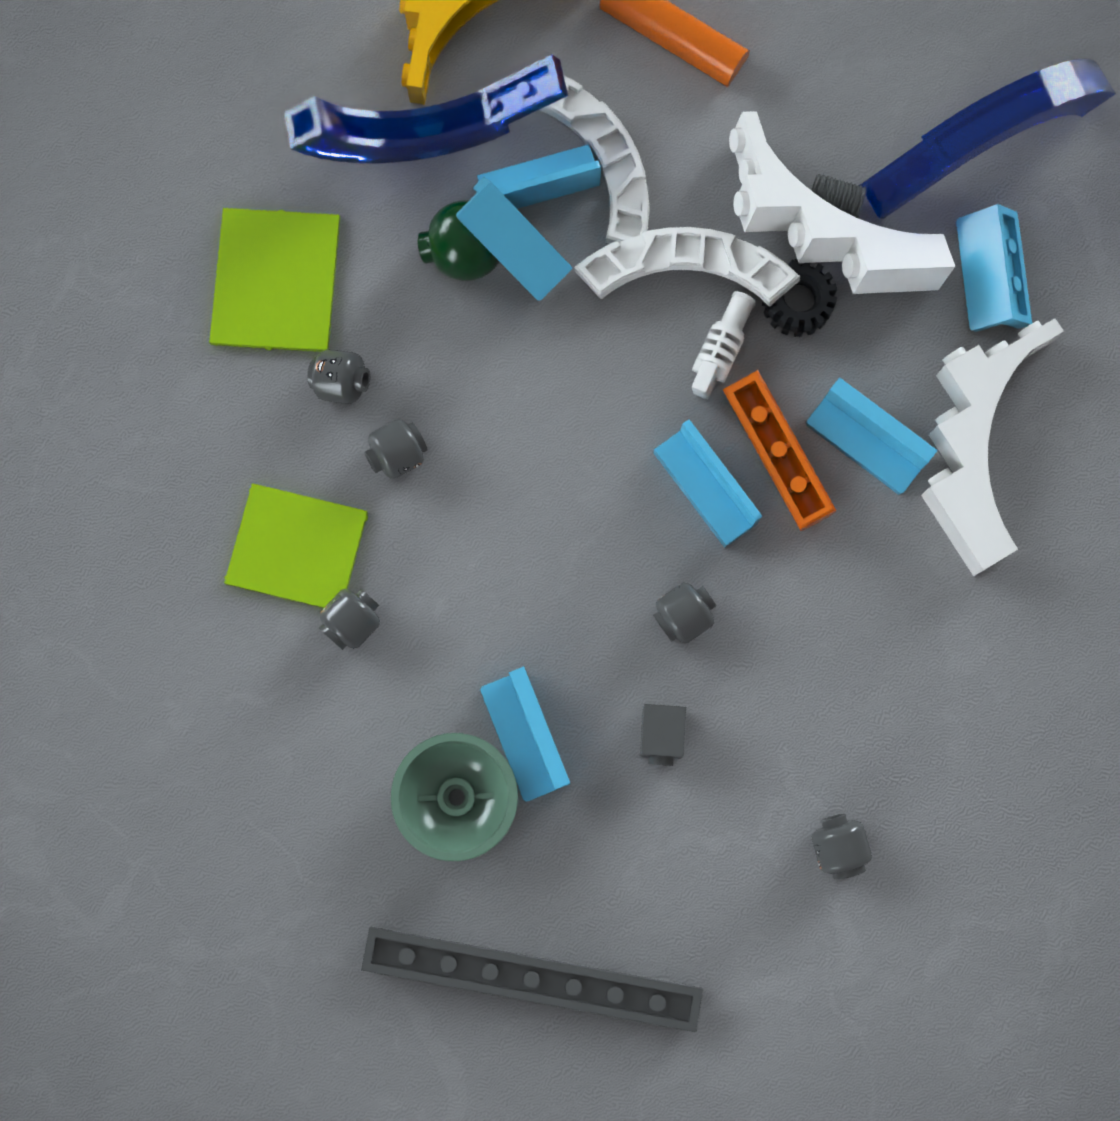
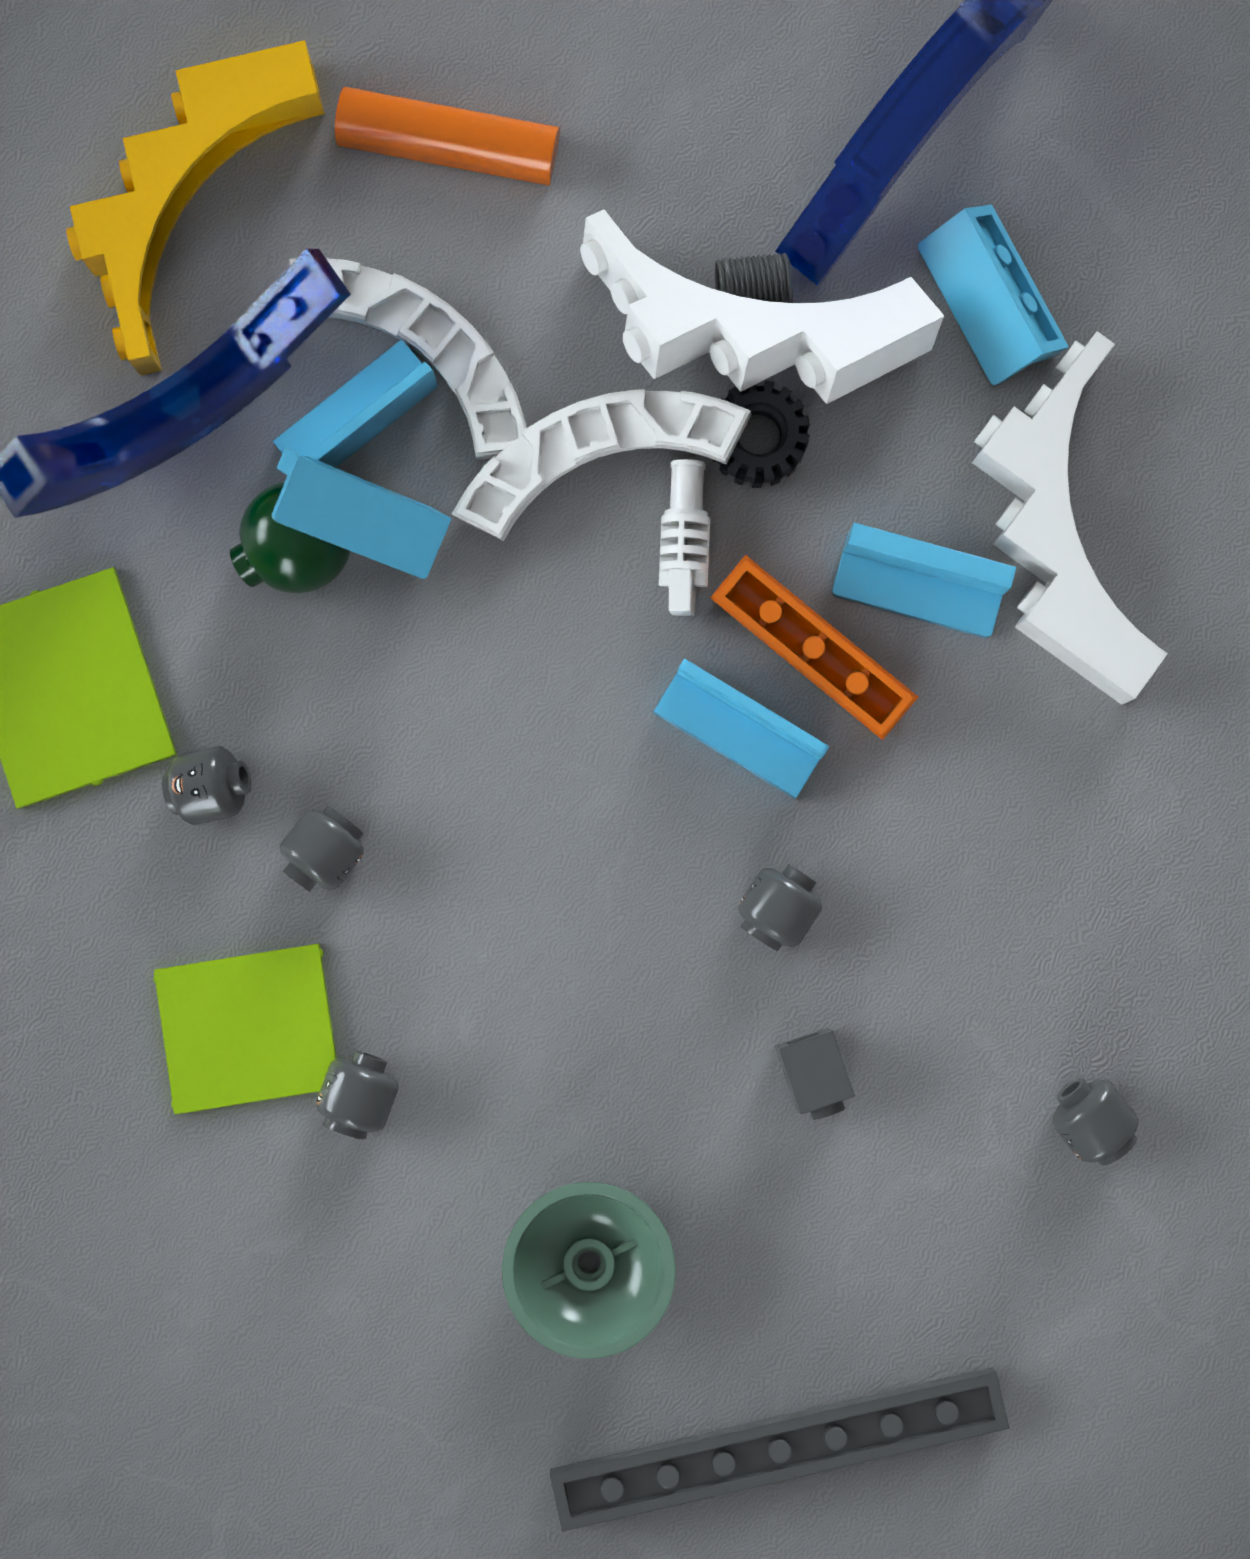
camera: 30 degrees left, 5 degrees up
medium azure panel [480,666,571,802] -> none

